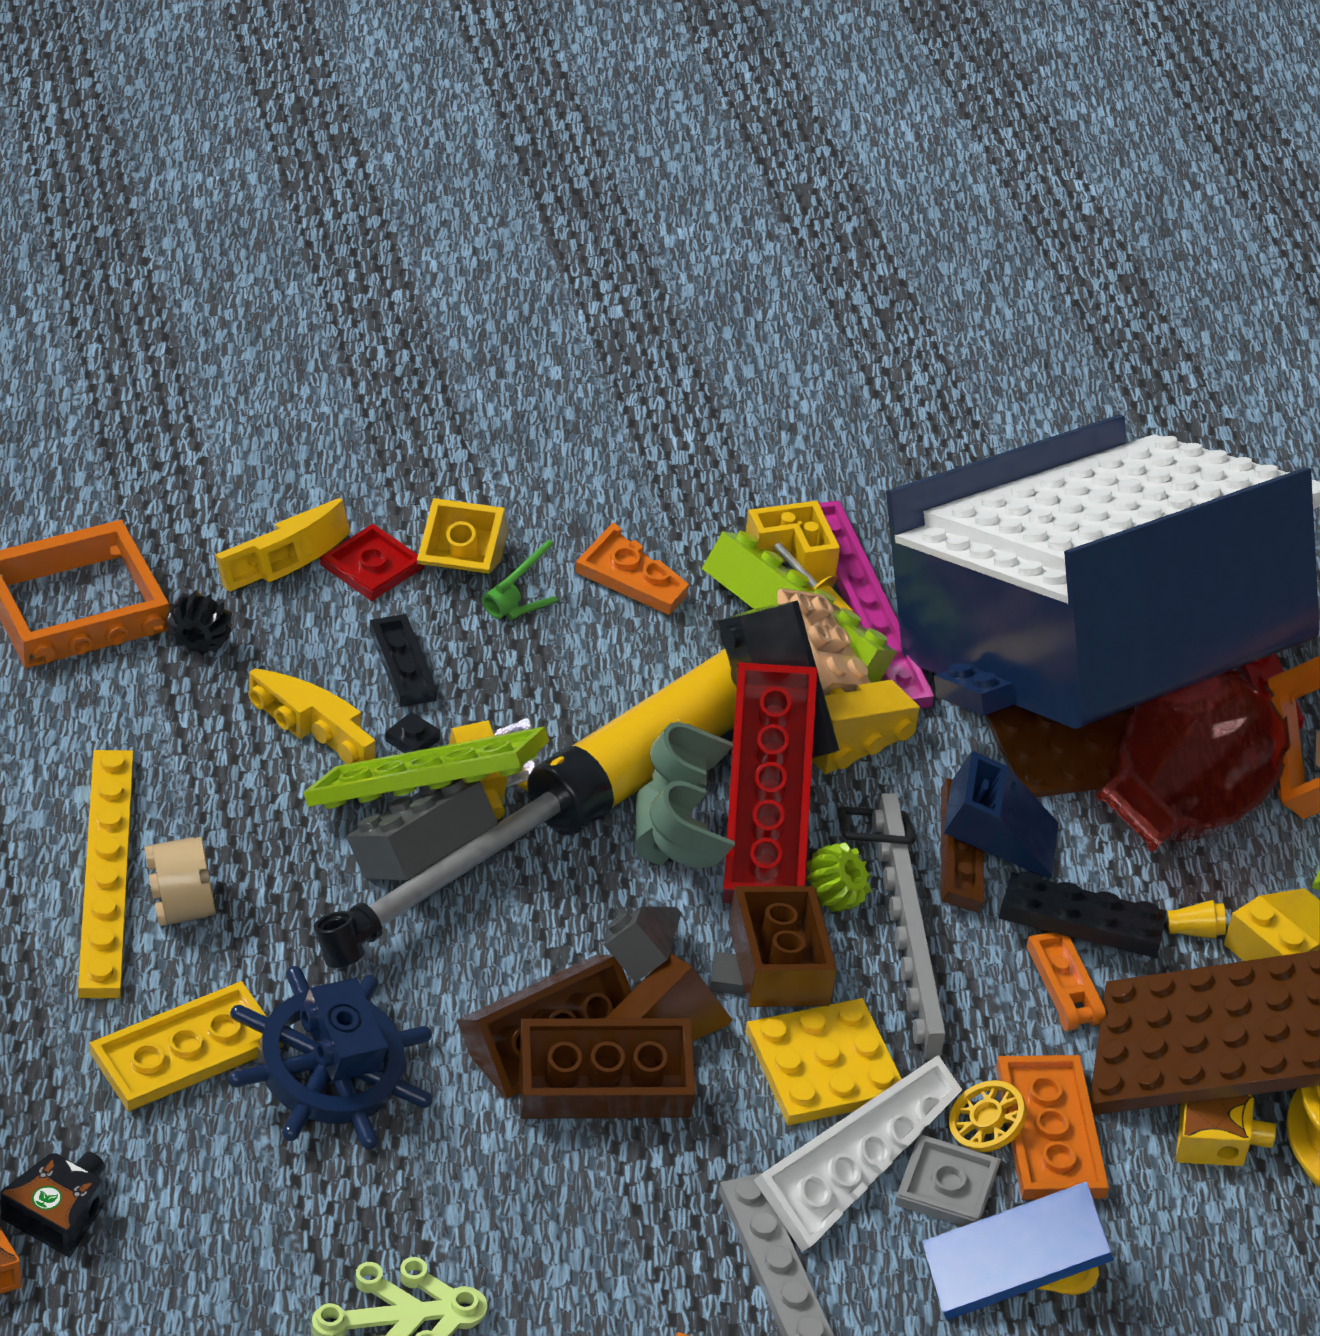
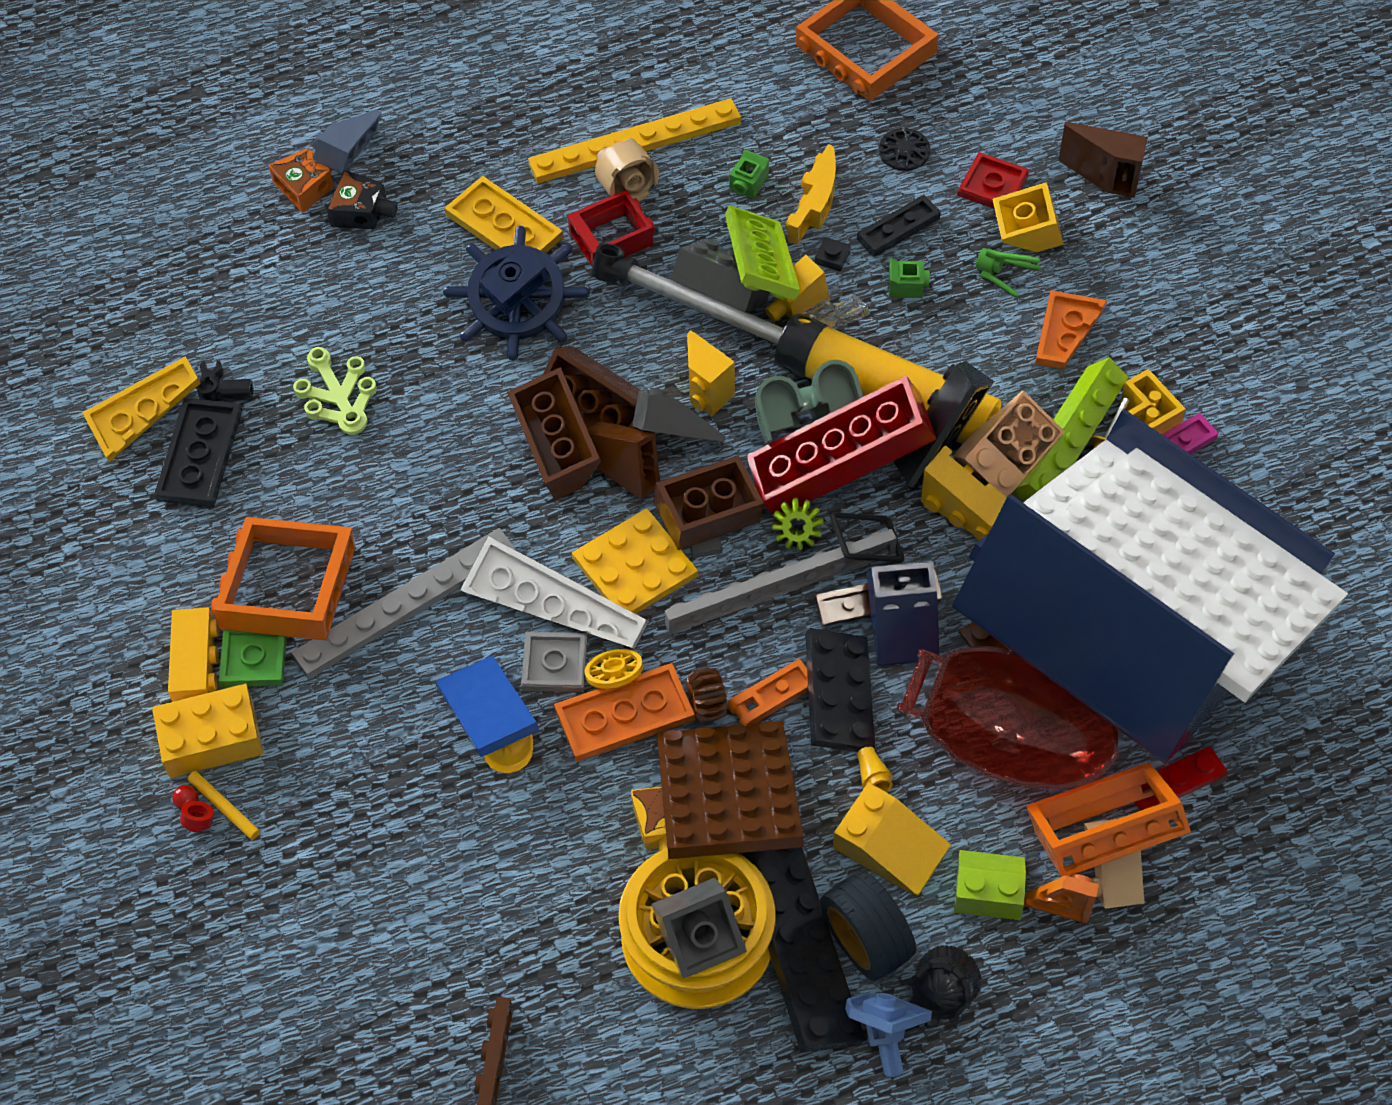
camera: 80 degrees right, 15 degrees up
black gear [167,590,232,655] -> none
yellow slope [215,498,351,592] -> none
none -> red window [567,190,655,267]
none -> reddish brown gear [686,668,728,722]
none -> yellow slope [687,330,735,417]
none -> bright green window [729,149,769,199]
none -> black wheel [879,128,930,171]
none -> bright green window [889,258,930,298]
none -> reddish brown slope [1059,122,1148,198]

